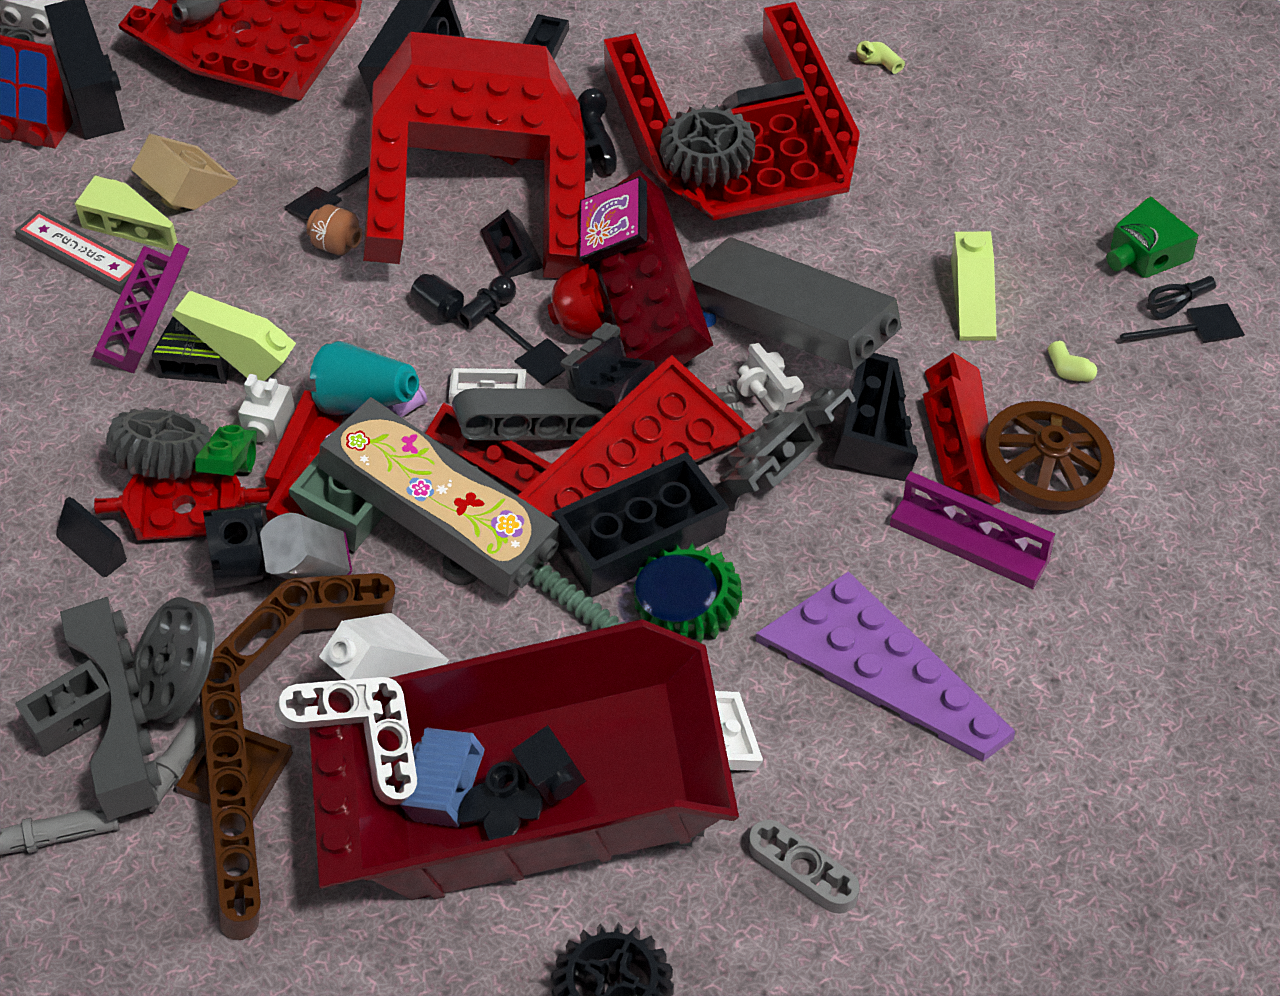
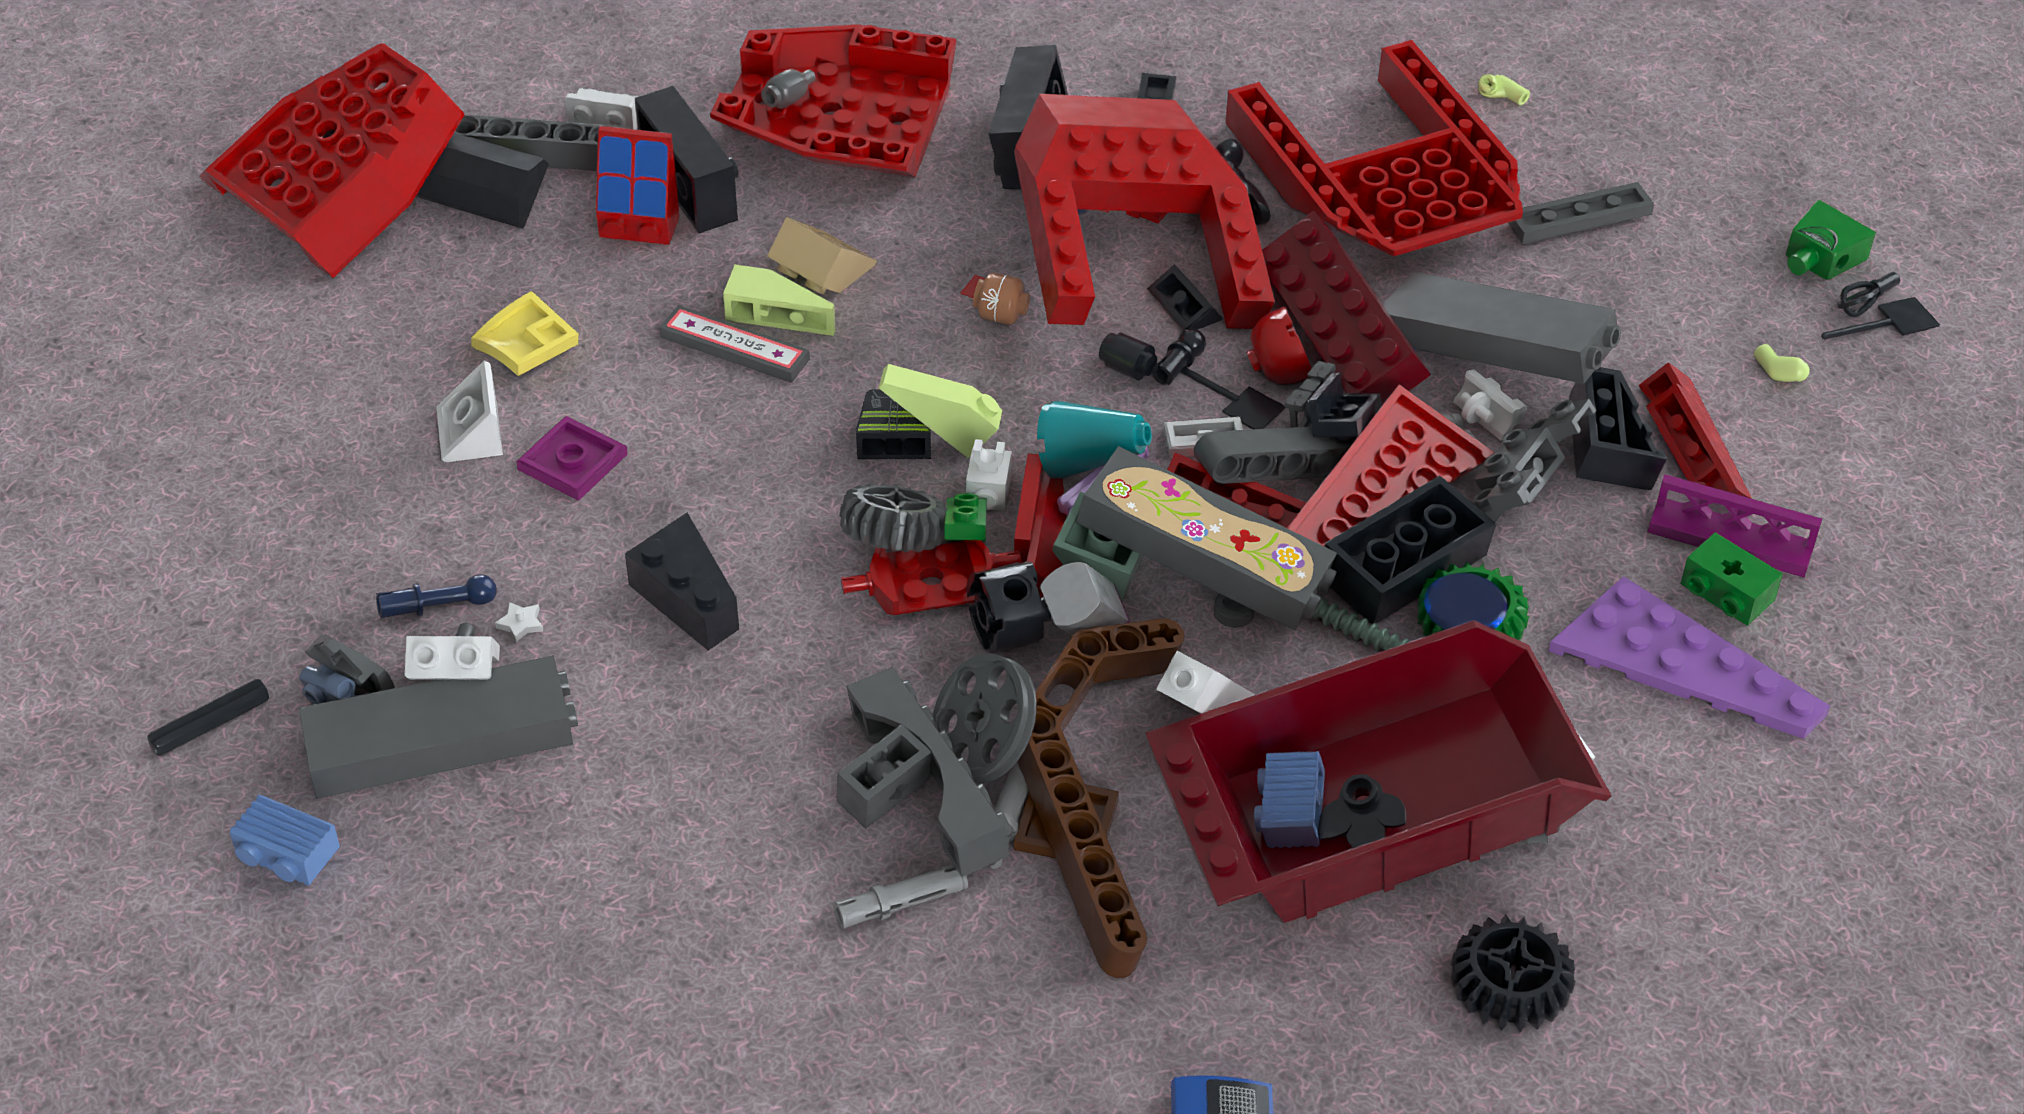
camera: 10 degrees left, 5 degrees down
black slope [56,497,127,577] -> none
magenta fence [92,243,190,373] -> none
white beam [275,677,417,805] -> none
black piece [285,167,368,220] -> none
black brick [512,725,586,806] -> none
tile [579,176,647,264] -> none
dark grey gear [660,104,755,188] -> none
black tile [722,77,804,110] -> none
light grey beam [749,820,859,914] -> none
yellowish green slope [951,231,997,341] -> none
reddish brown wheel [983,401,1115,510] -> none
none -> dark grey plate [1508,182,1654,244]
none -> green brick [1680,532,1783,626]

